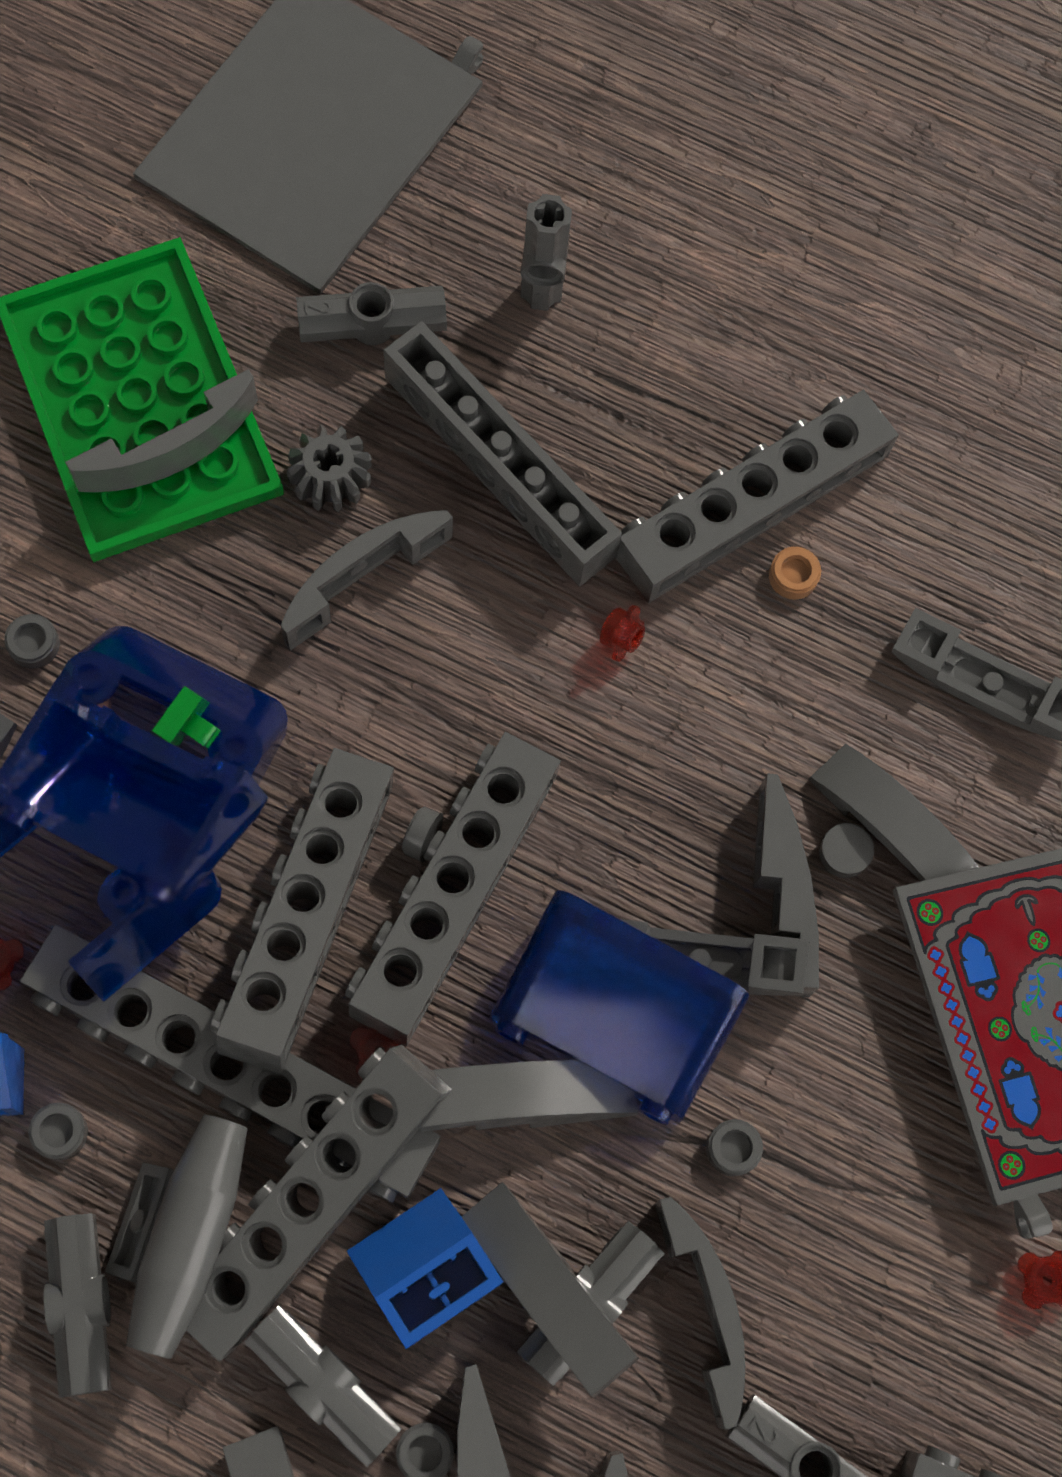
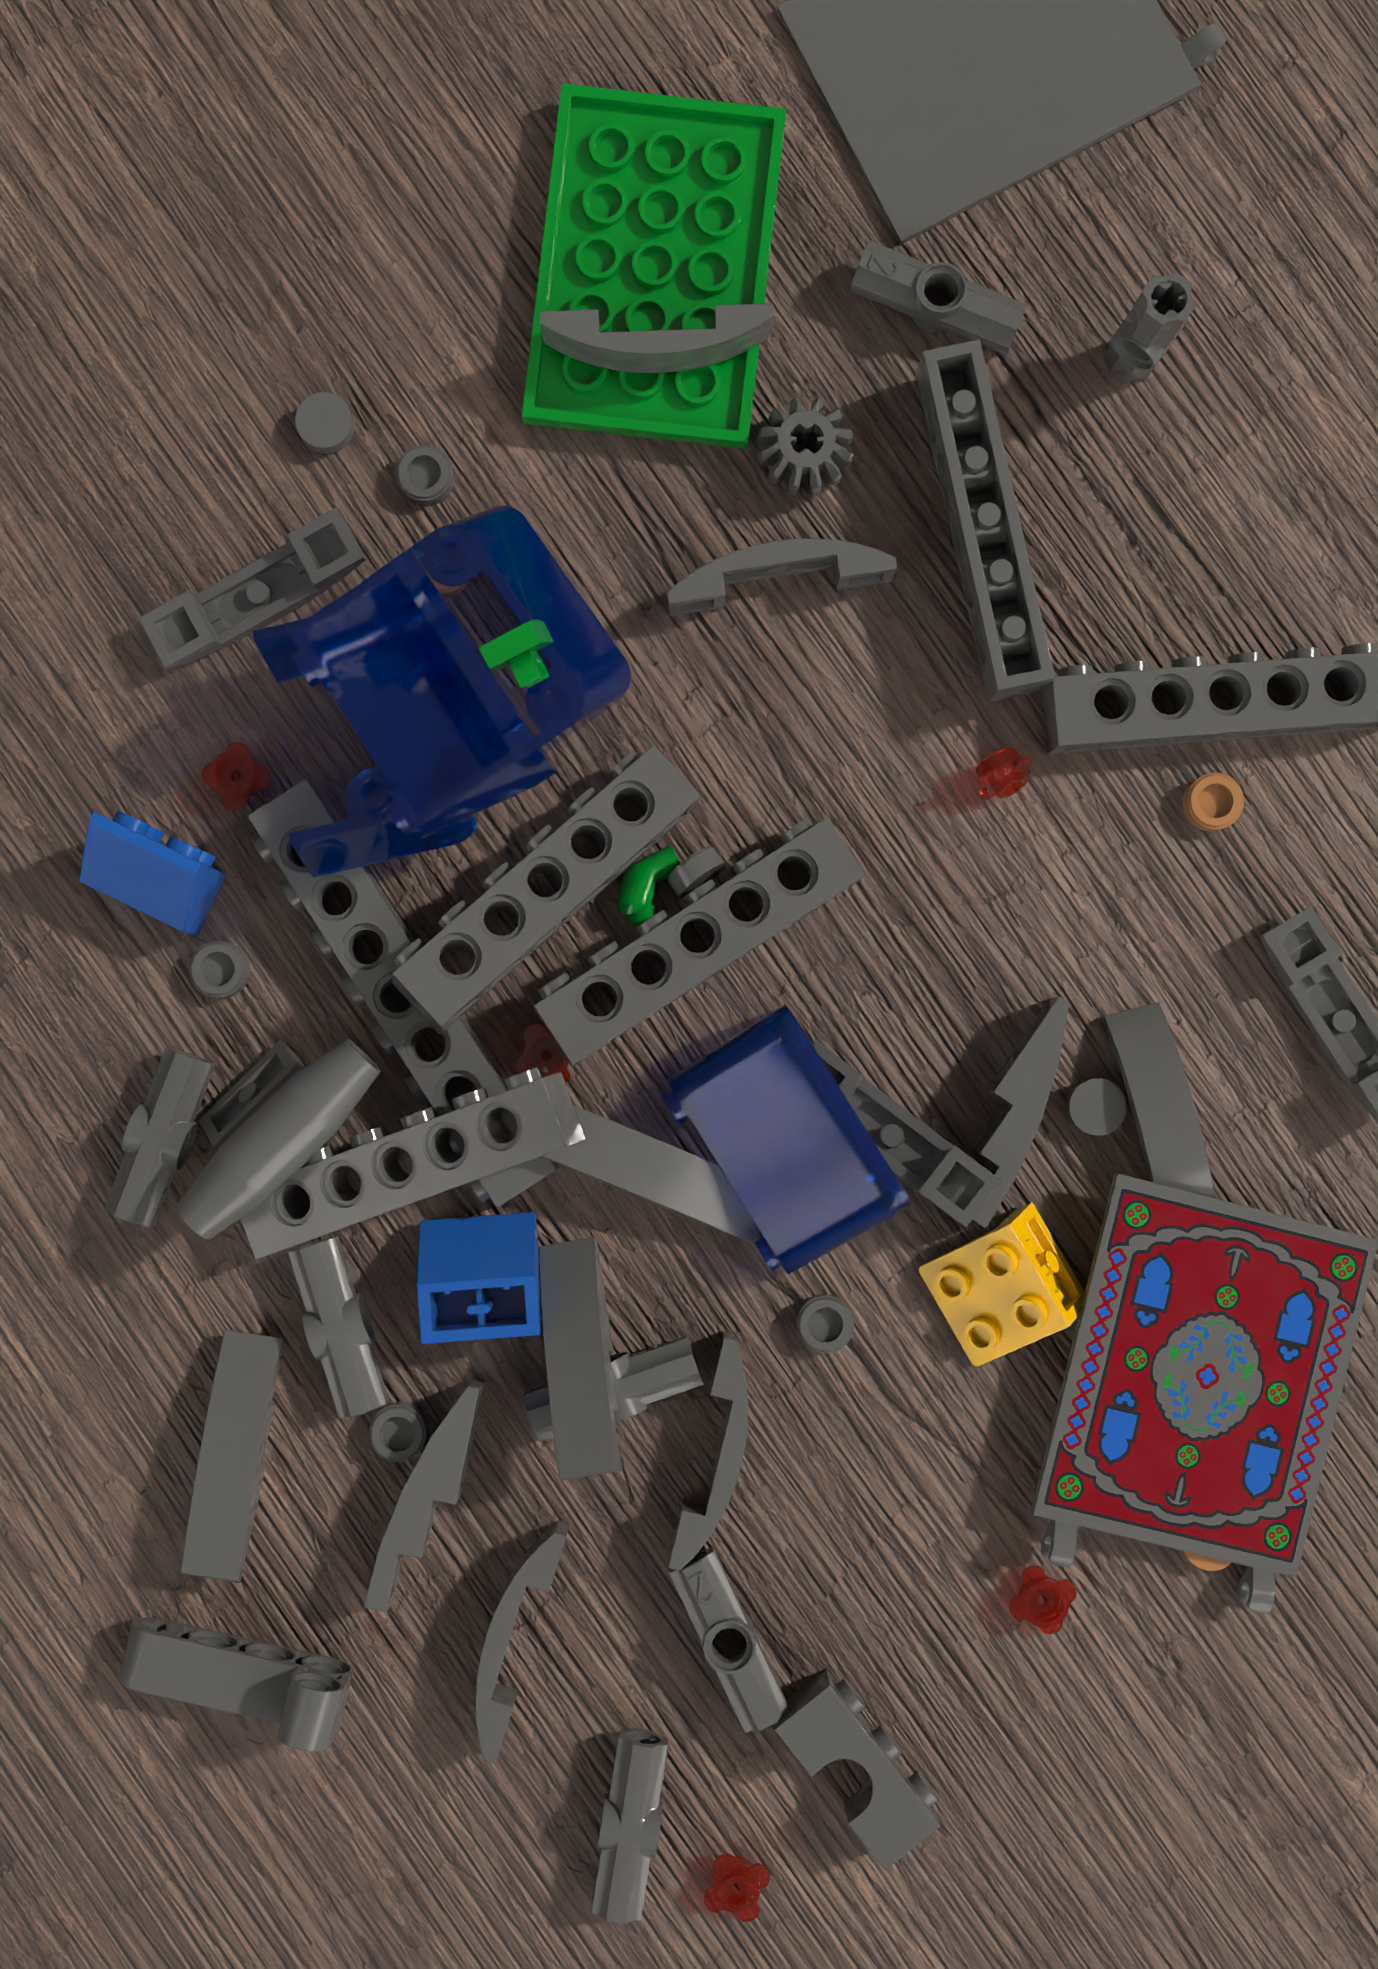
camera: 35 degrees right, 15 degrees up
none -> green arm [617,845,680,926]
none -> yellow bracket [919,1202,1085,1366]

